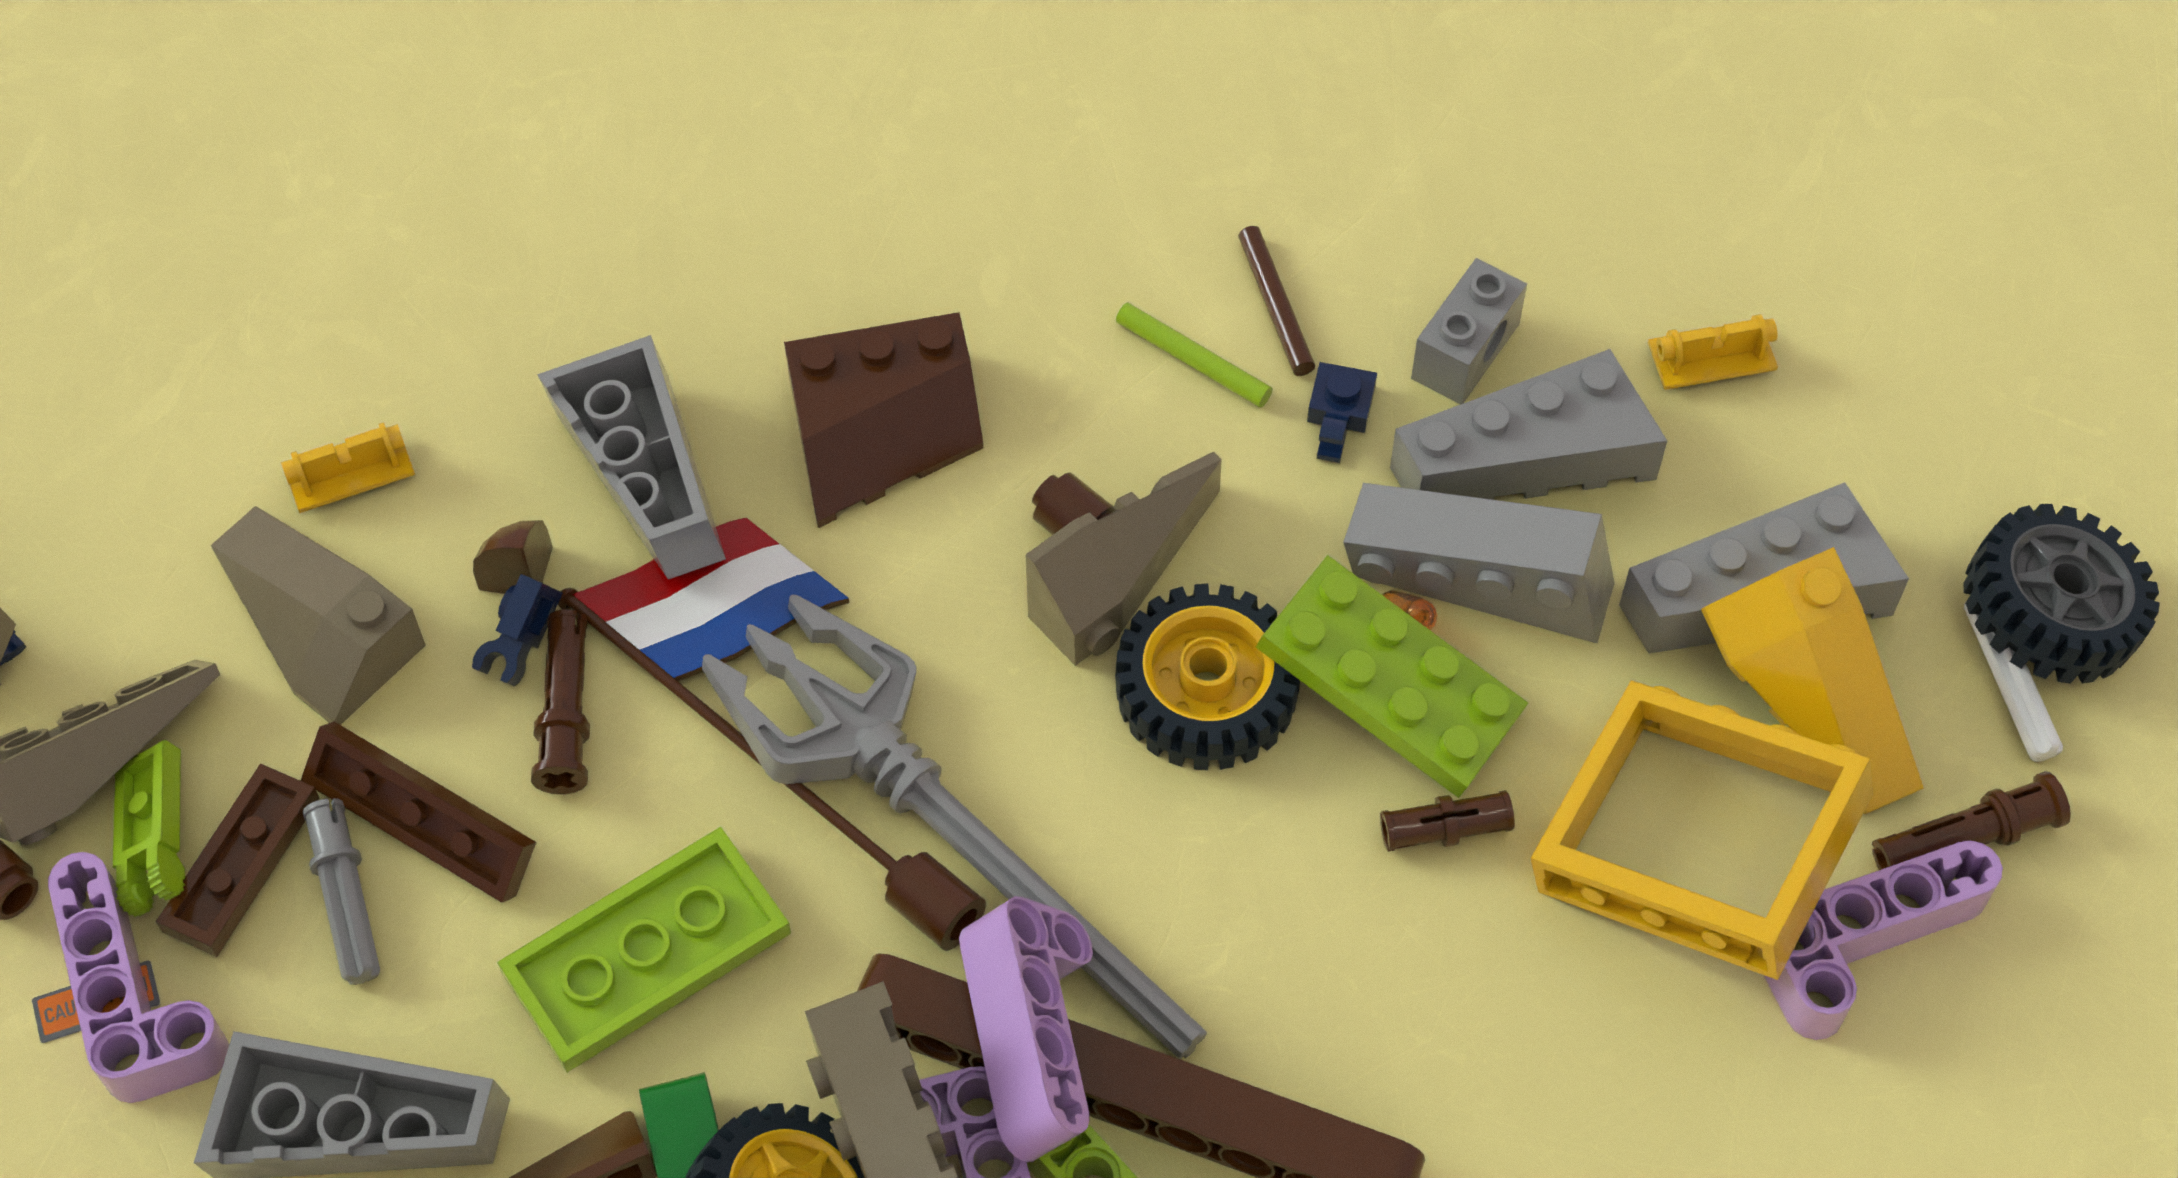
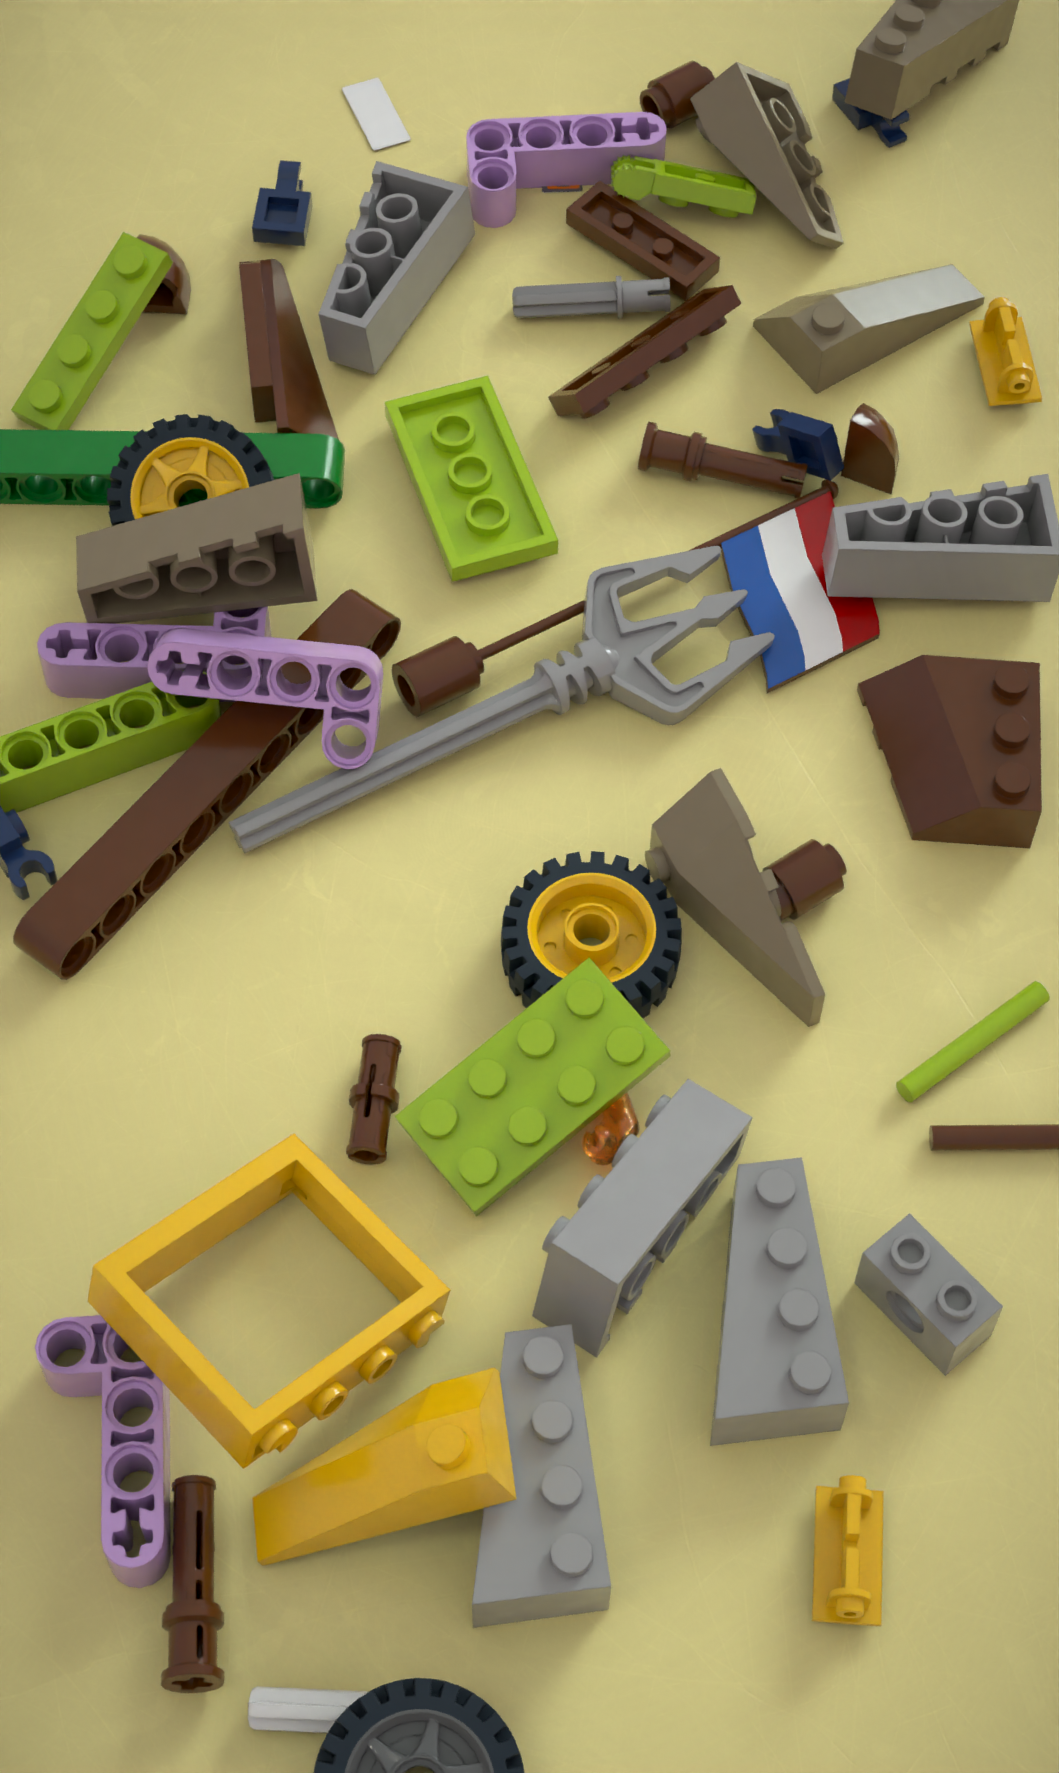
camera: 105 degrees right, 0 degrees up
dark blue plate [1307,362,1377,463] -> none

